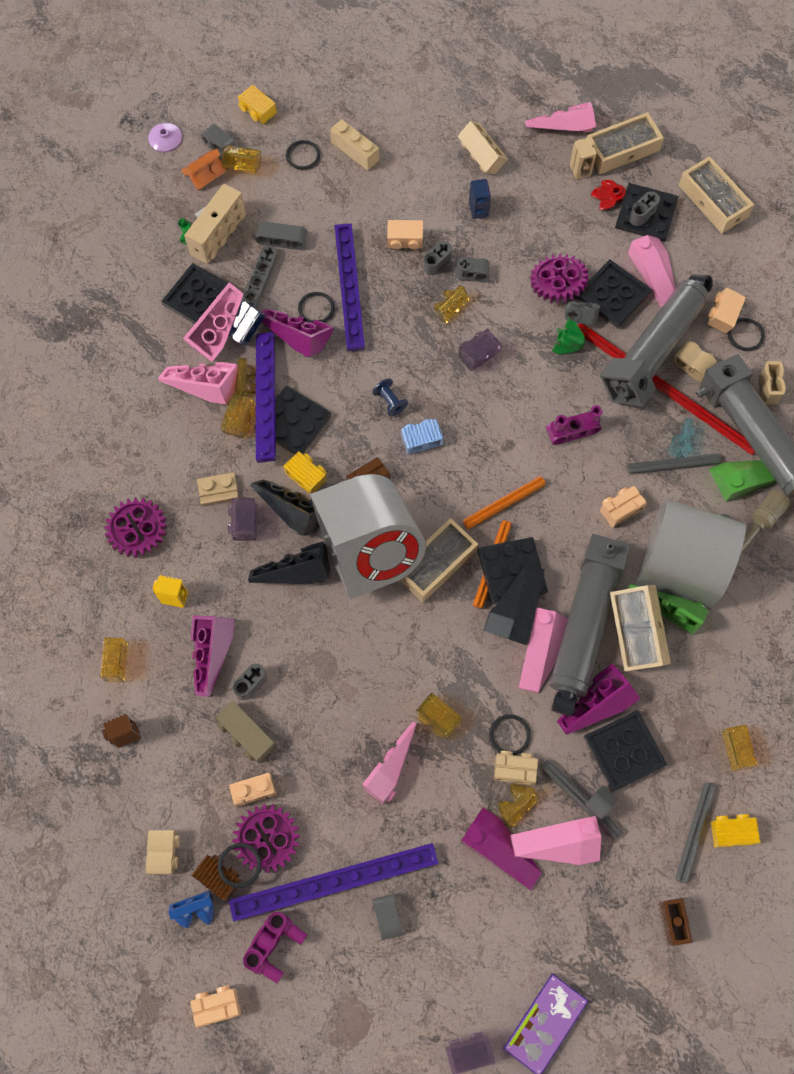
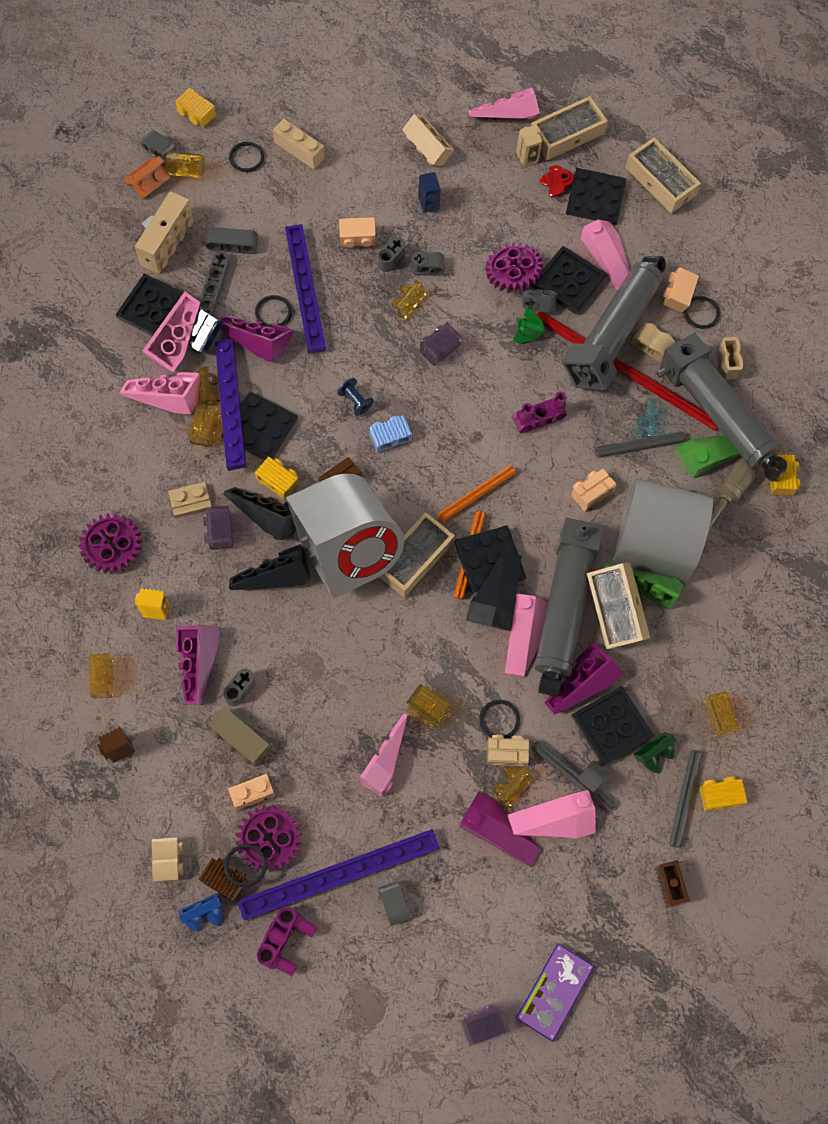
camera: 10 degrees left, 0 degrees up
lavender dish [148,123,182,152] -> none
green arm [178,218,191,244] -> none
light nougat brick [190,985,241,1028] -> none
dark grey beam [629,192,660,226] -> none
none -> dark green tile [633,732,676,774]

